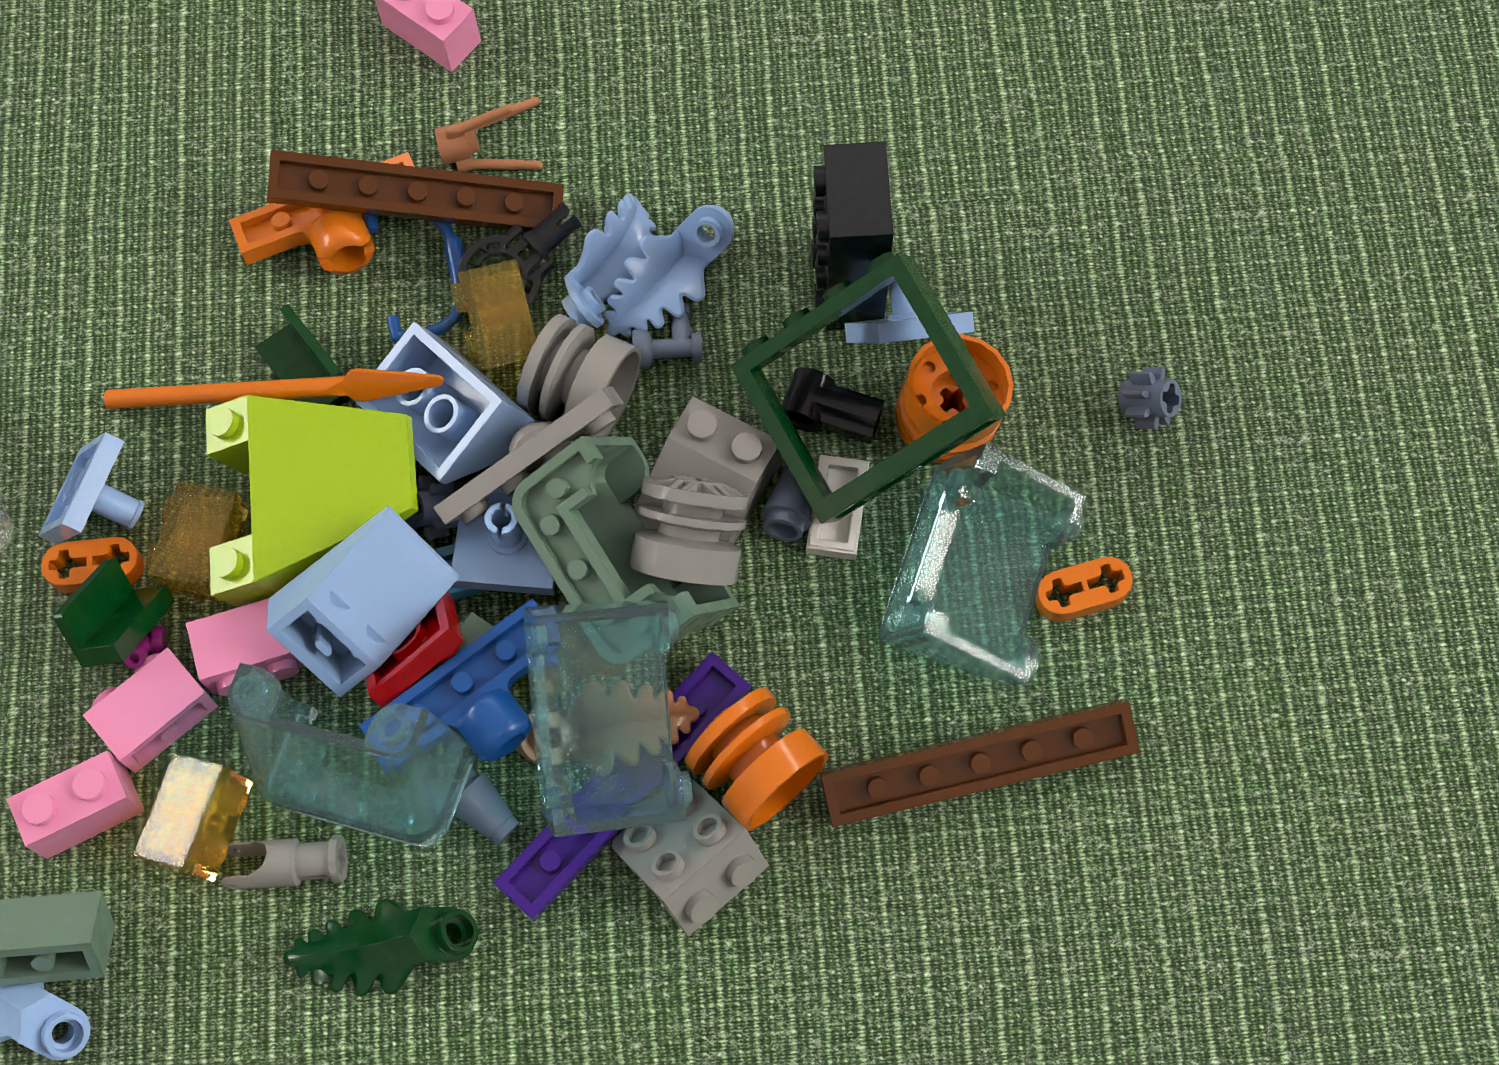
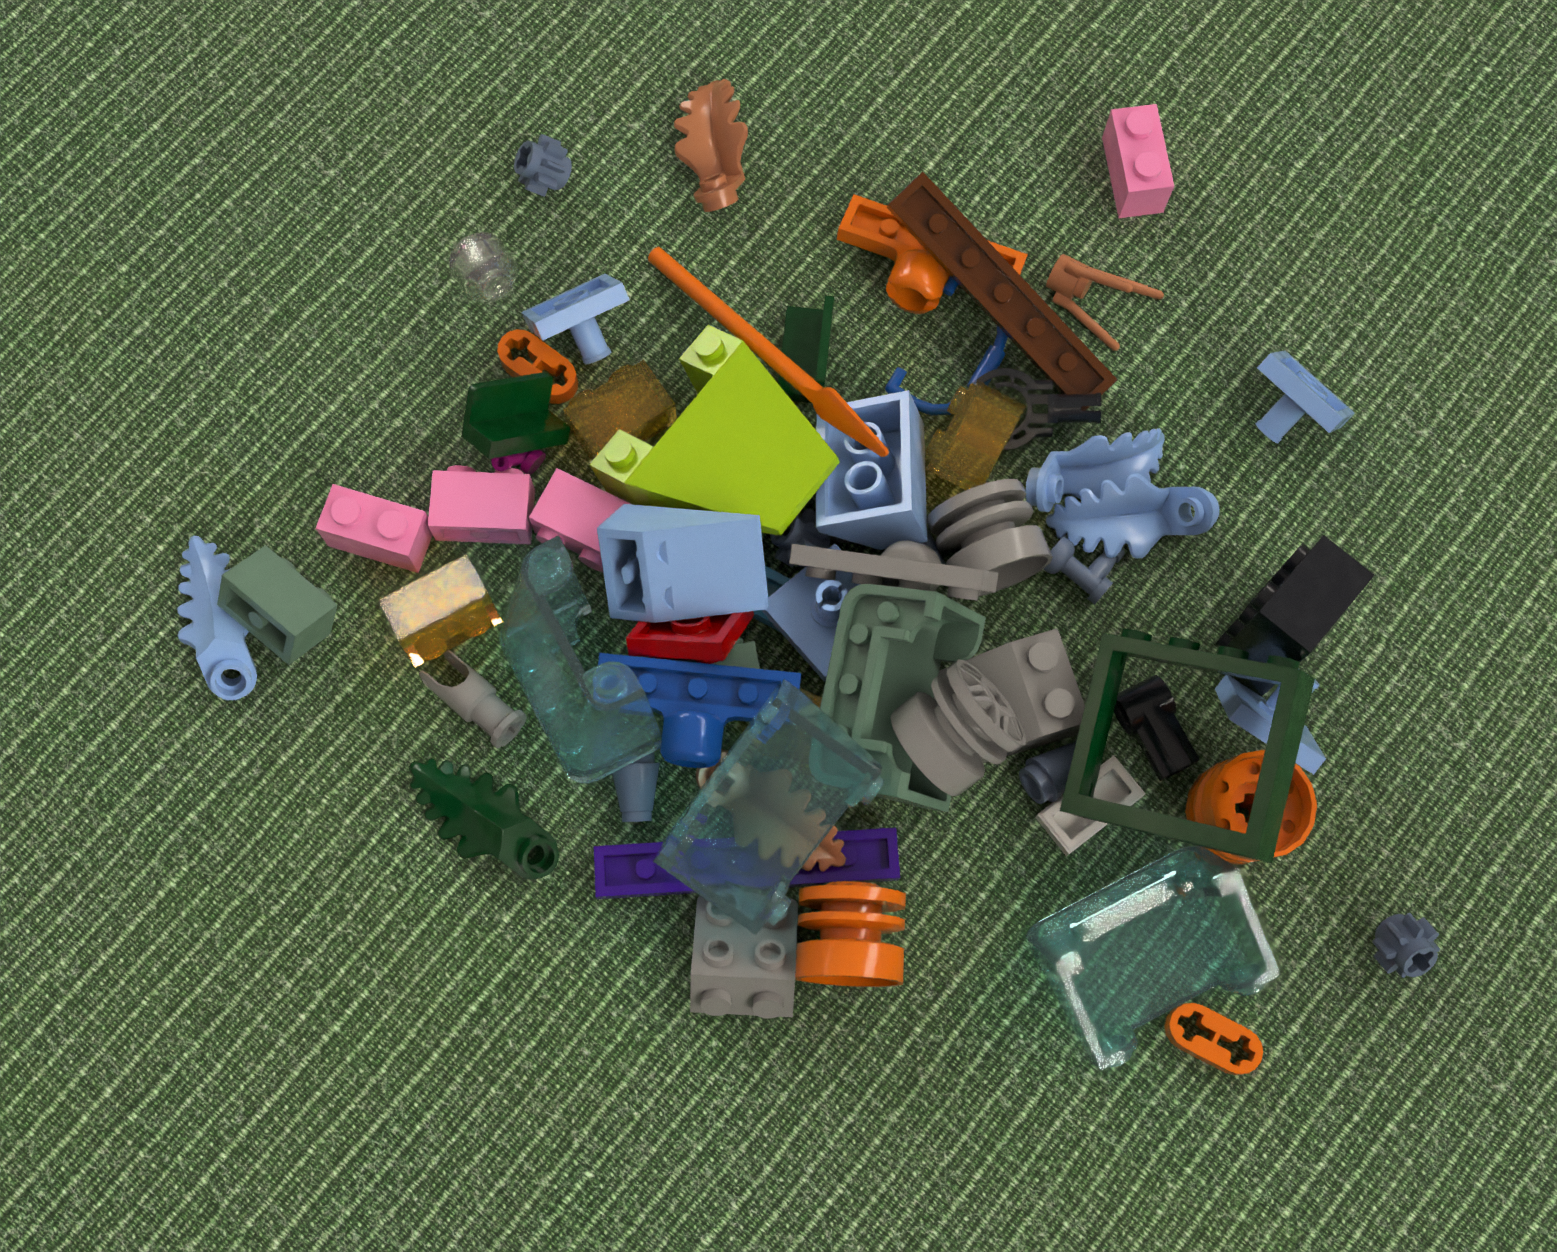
camera: 40 degrees right, 5 degrees up
reddish brown plate [819,699,1140,827] -> none
none -> nougat plant [674,79,748,212]
none -> light blue tile [1255,351,1355,444]

